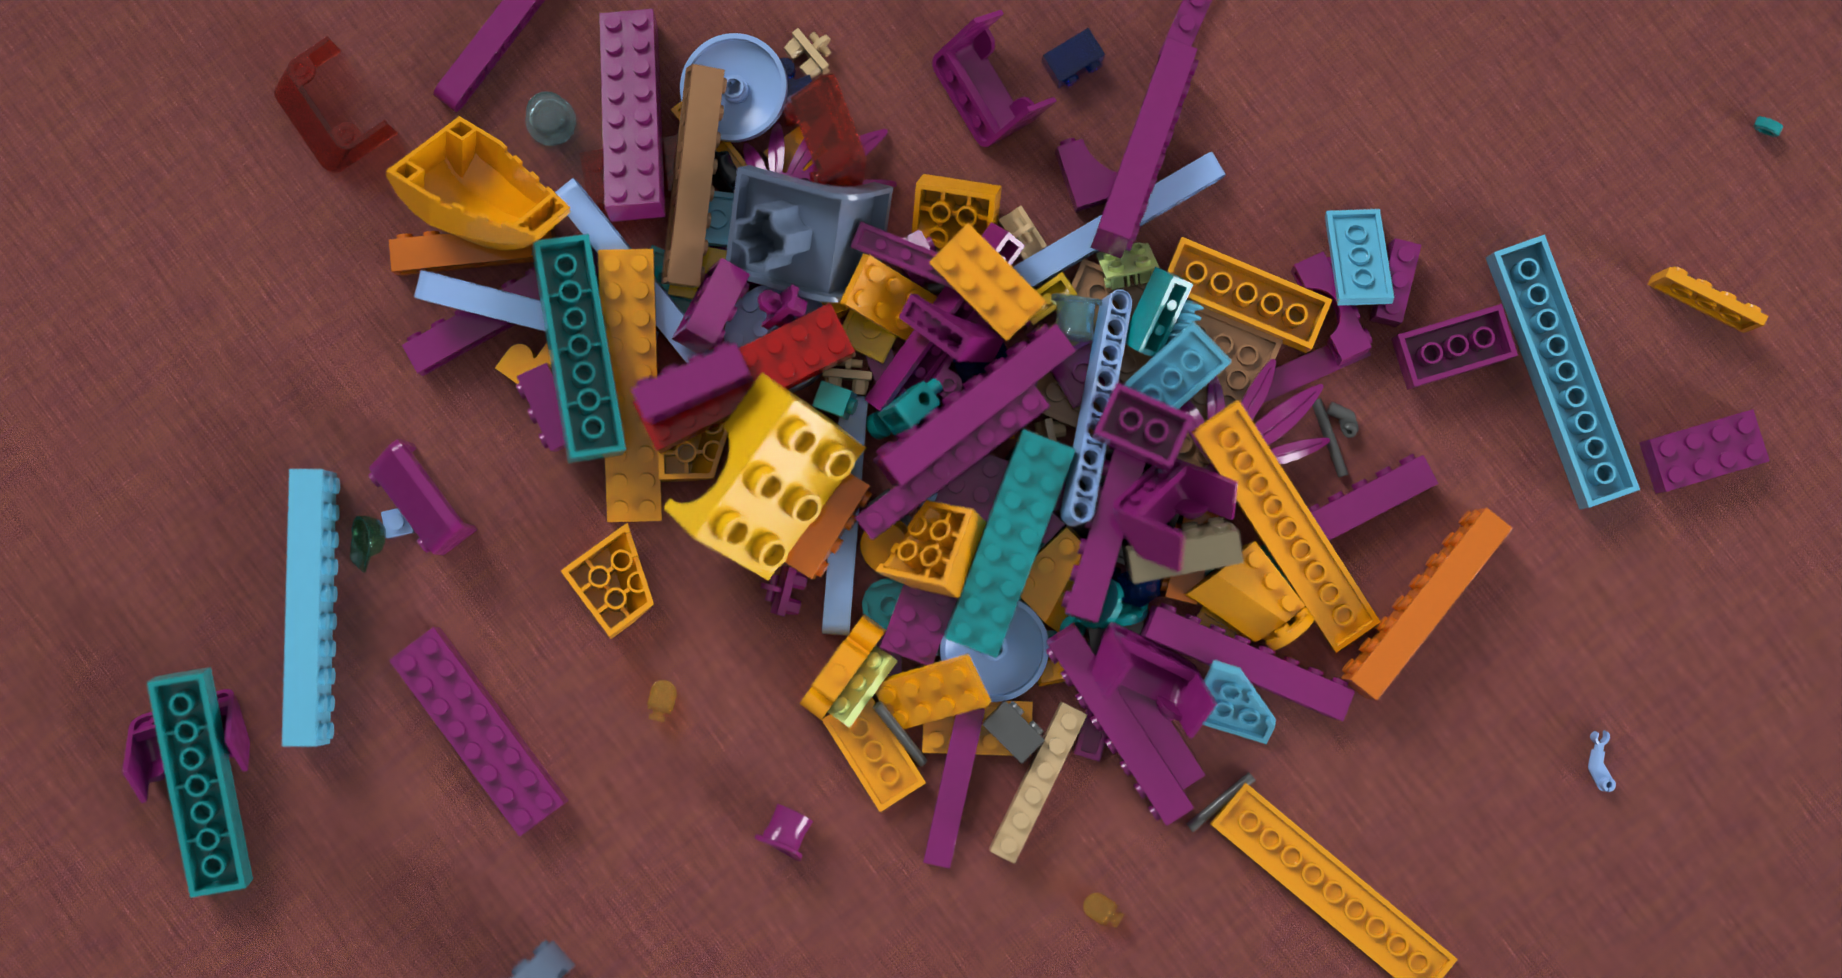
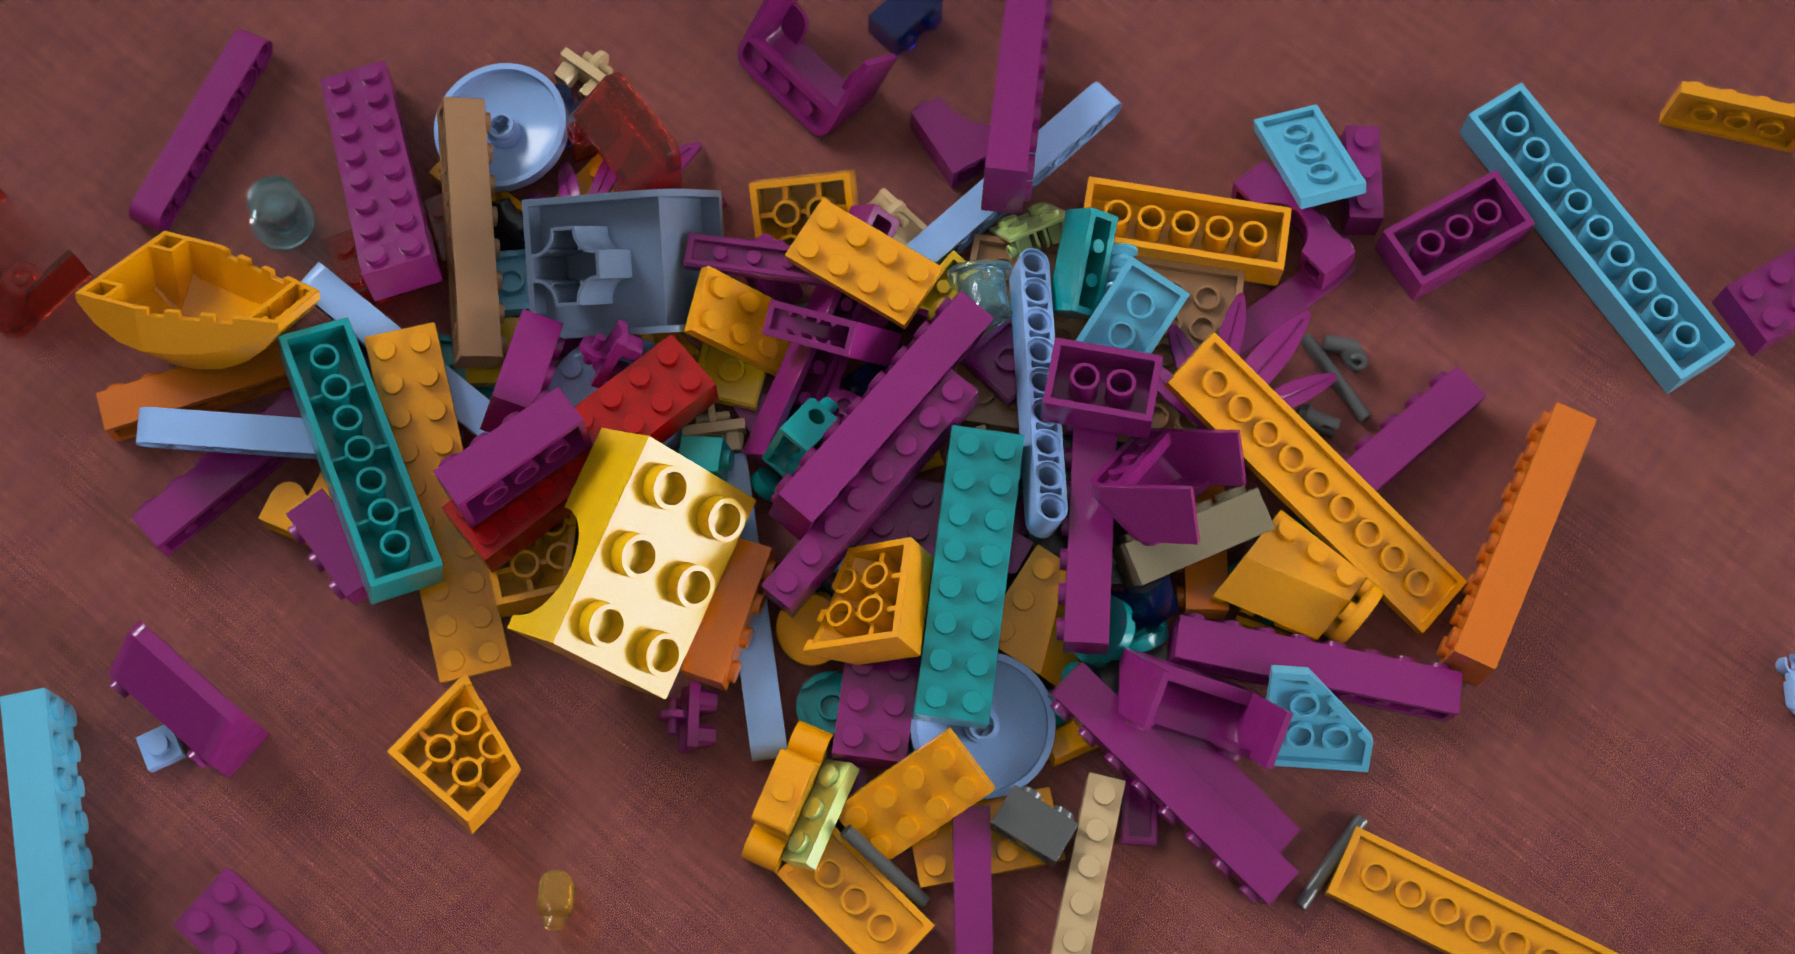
camera: 10 degrees left, 15 degrees down
clear green cap [350,515,386,573] -> none
none -> dark grey pin [1296,403,1341,439]

